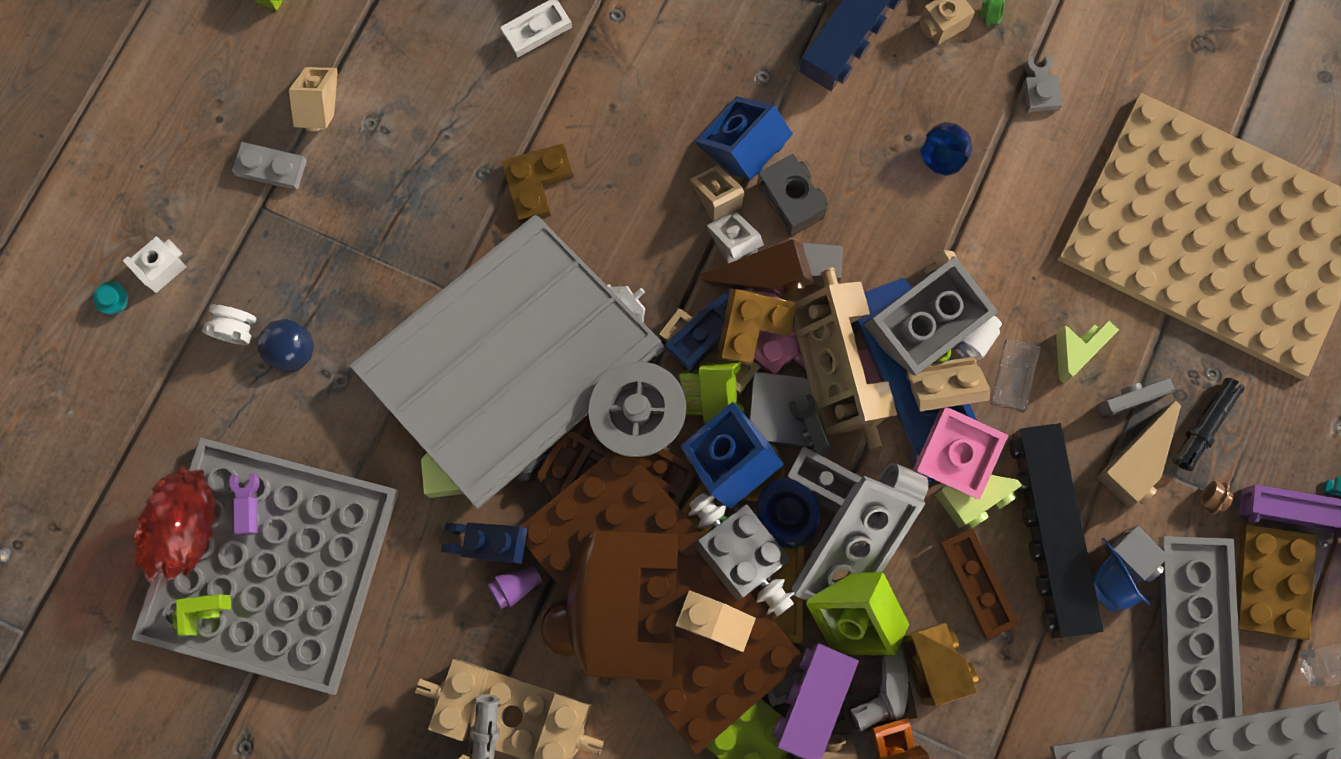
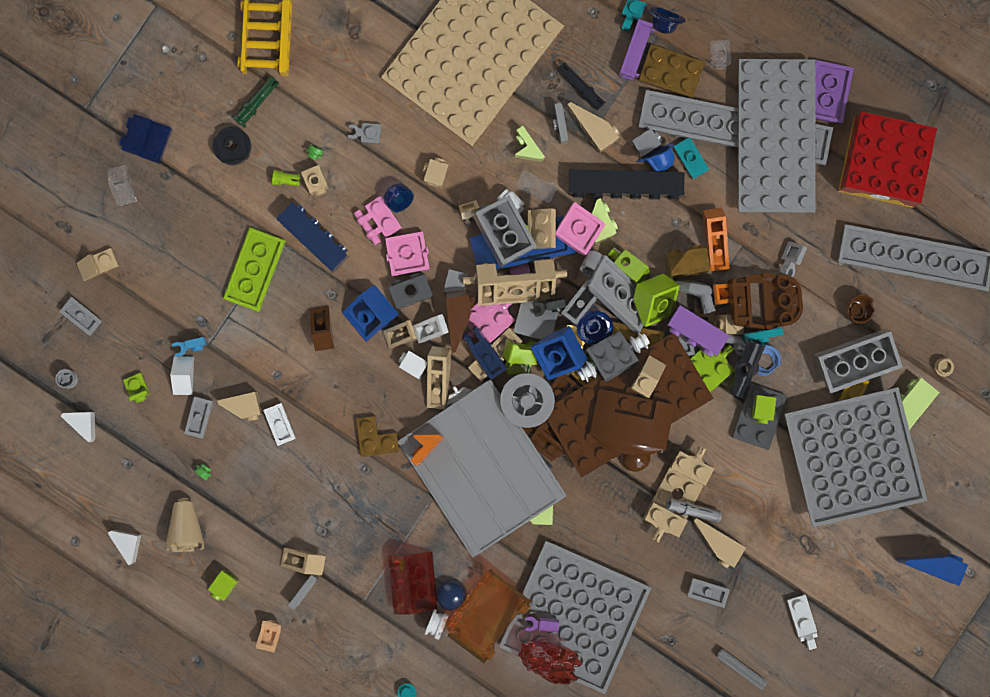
camera: 90 degrees left, 10 degrees up
white brick [123,236,187,293] -> none
lime bracket [172,594,231,636] -> none
light grey plate [232,142,307,190] -> none
dark blue hinge [441,522,527,564] -> none
medium lavender cone [488,564,542,609] -> none
pearl gold plate [716,289,797,364] -> none
reddish brown plate [939,528,1019,640] -> none
medium nougat plate [1200,481,1233,514] -> none
none -> light nougat bracket [256,620,281,653]
none -> light grey tile [288,574,318,610]
none -> reddish brown slope [310,306,334,351]
none -> bright pink plate [354,196,402,245]
none -> bright pink plate [385,232,430,276]
none -> clear red slope [389,552,437,615]
none -> white brick [398,351,428,379]
none -> orange slope [410,434,445,466]
none -> tan brick [422,158,449,189]
none -> tan slope [427,346,451,410]
none -> clear orange windscreen [444,569,532,663]
none -> lime torso [608,247,650,285]
none -> teal plate [673,138,710,180]
none -> orange slope [703,208,730,271]

